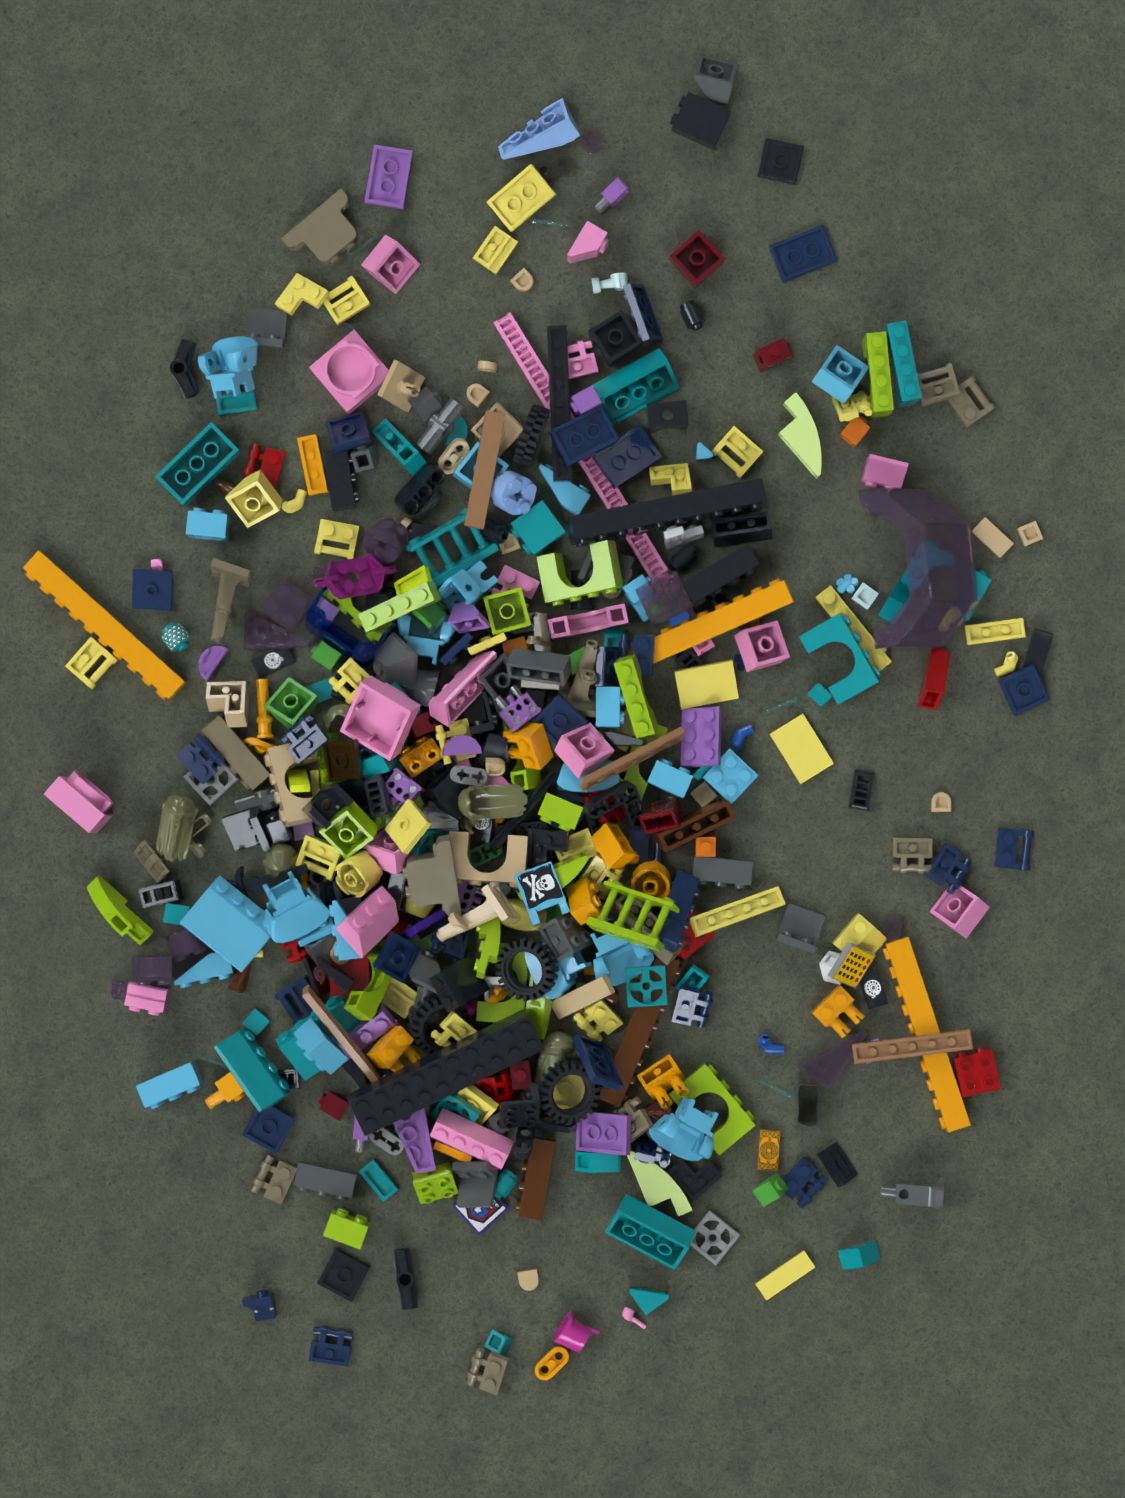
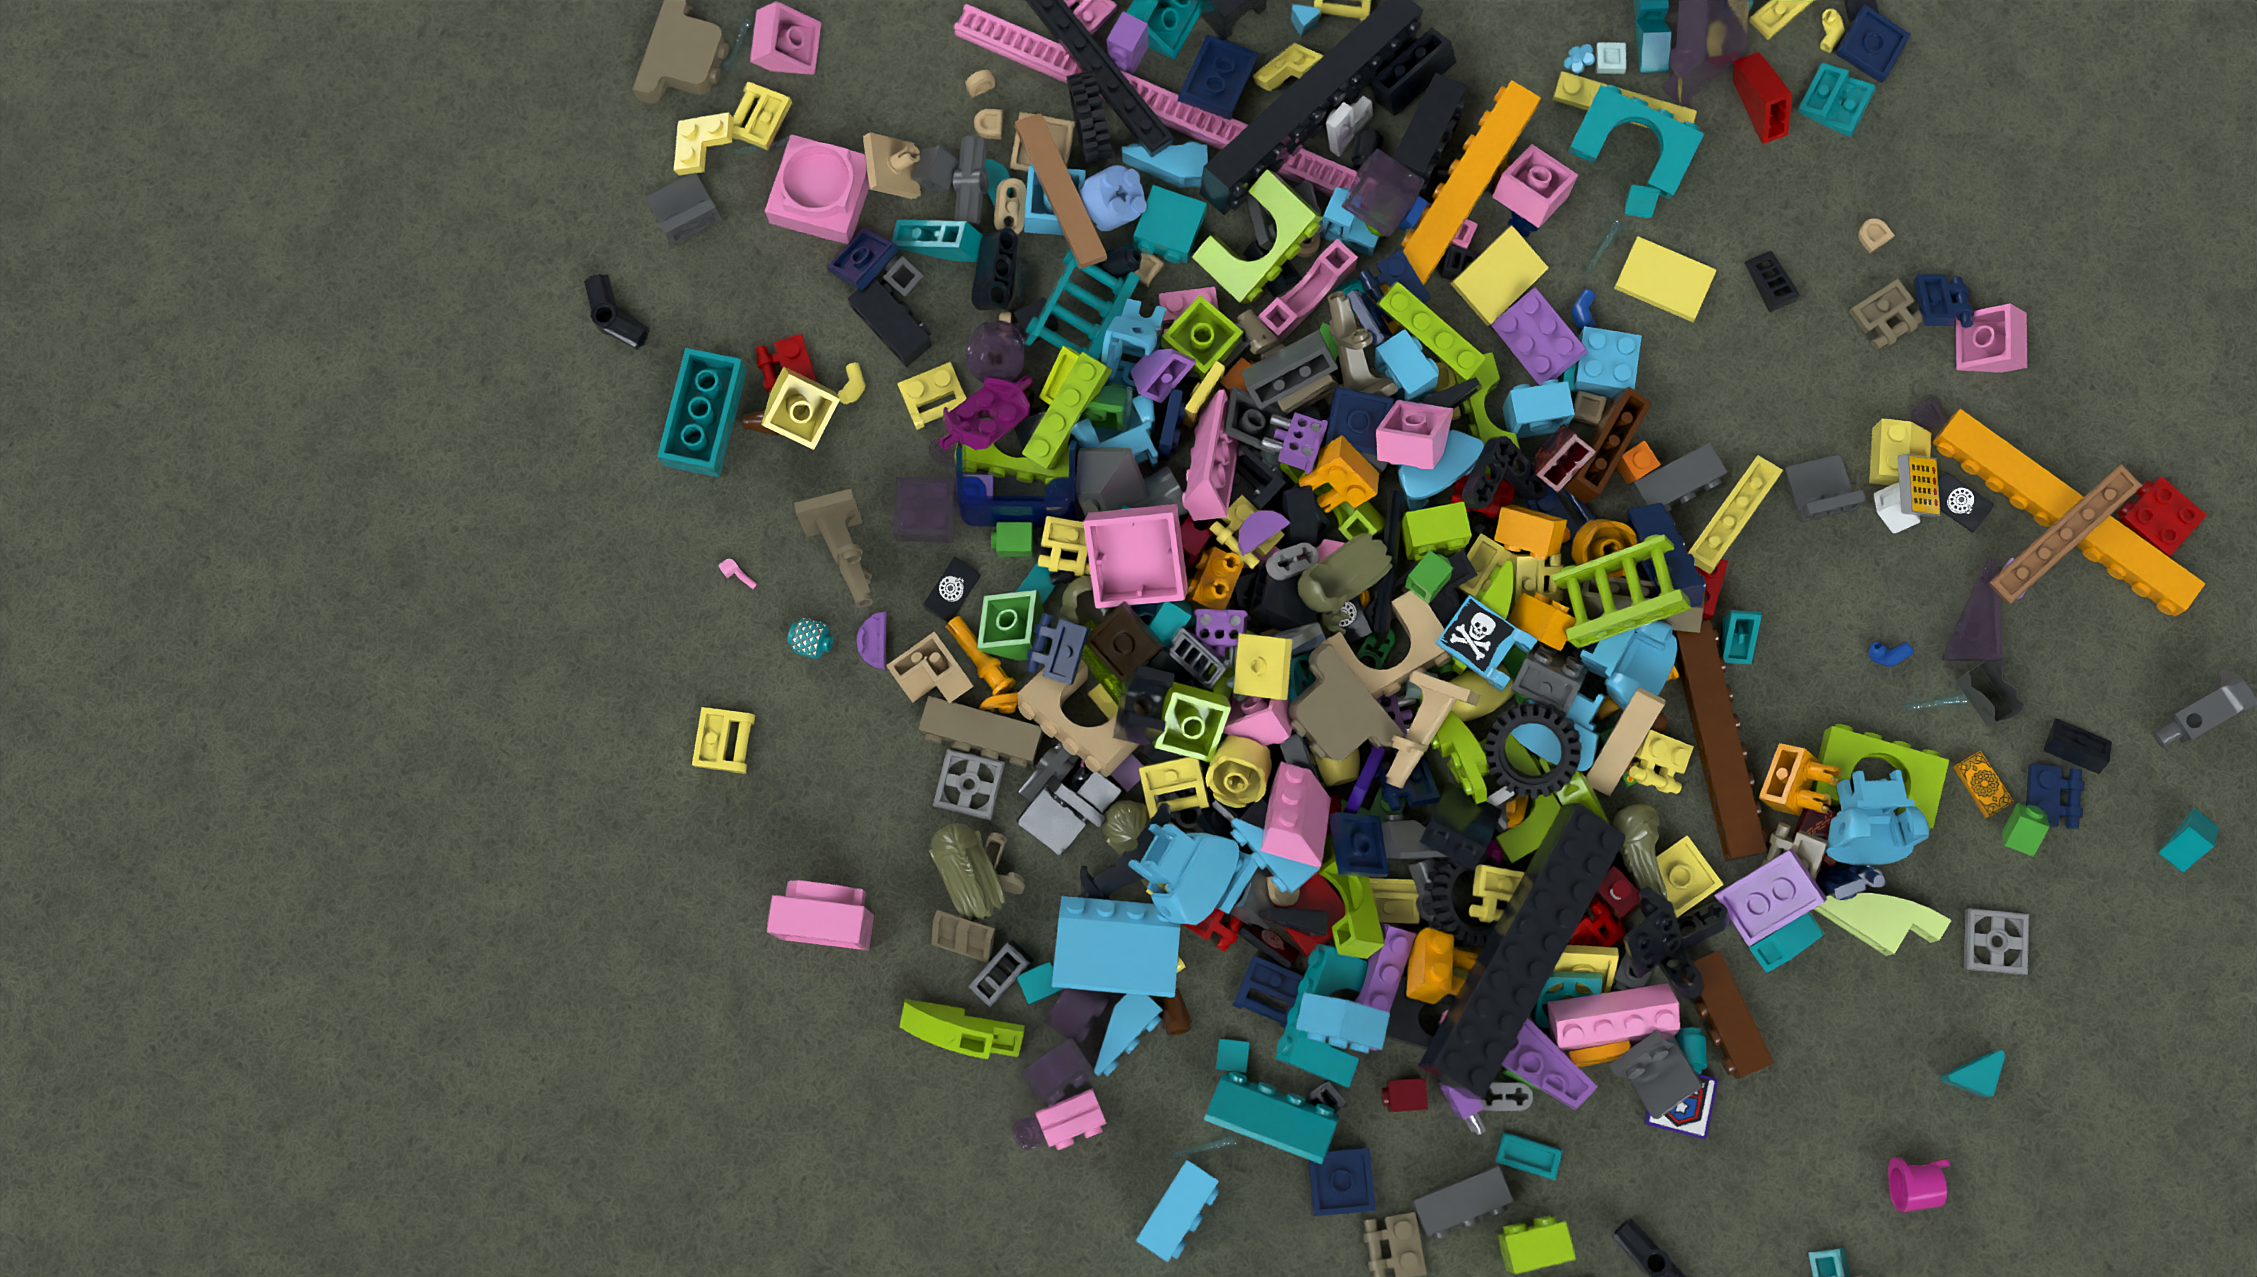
camera: 30 degrees left, 10 degrees down
light orange brick [23,550,187,700] -> none
dark blue plate [132,569,173,611] -> none
dark blue plate [176,733,226,785] -> none
medium azure brick [186,508,231,542] -> none
medium azure piece [198,336,258,398] -> none
light orange brick [205,1072,246,1109] -> none
teal tile [216,390,258,416] -> none
clear purple wing [244,612,311,651] -> none
neon yellow tile [286,769,310,793] -> none
light orange plate [297,434,328,496] -> none
medium nougat tile [302,985,380,1083] -> none
lime bracket [412,1162,458,1204] -> none
tan tile [485,757,505,776] -> none
tan tile [517,1269,539,1291] -> none
light orange plate [535,1346,569,1380] -> none
black tyre [538,1060,601,1124] -> none
dark blue plate [549,405,620,467] -> none
dark blue plate [572,1033,624,1091] -> none
medium nougat tile [579,726,685,791] -> none
teal brick [605,1194,696,1270] -> none
bright pink hand [622,1307,647,1329] -> none
teal piece [625,965,667,1008] -> none
black plate [667,1158,723,1201] -> none
plate [671,985,713,1028] -> none
light yellow tile [755,1250,815,1301] -> none
light orange brick [811,985,865,1038] -> none
dark blue plate [994,828,1034,871] -> none
none -> bright green brick [1405,550,1454,604]
none -> teal slope [1798,63,1876,137]

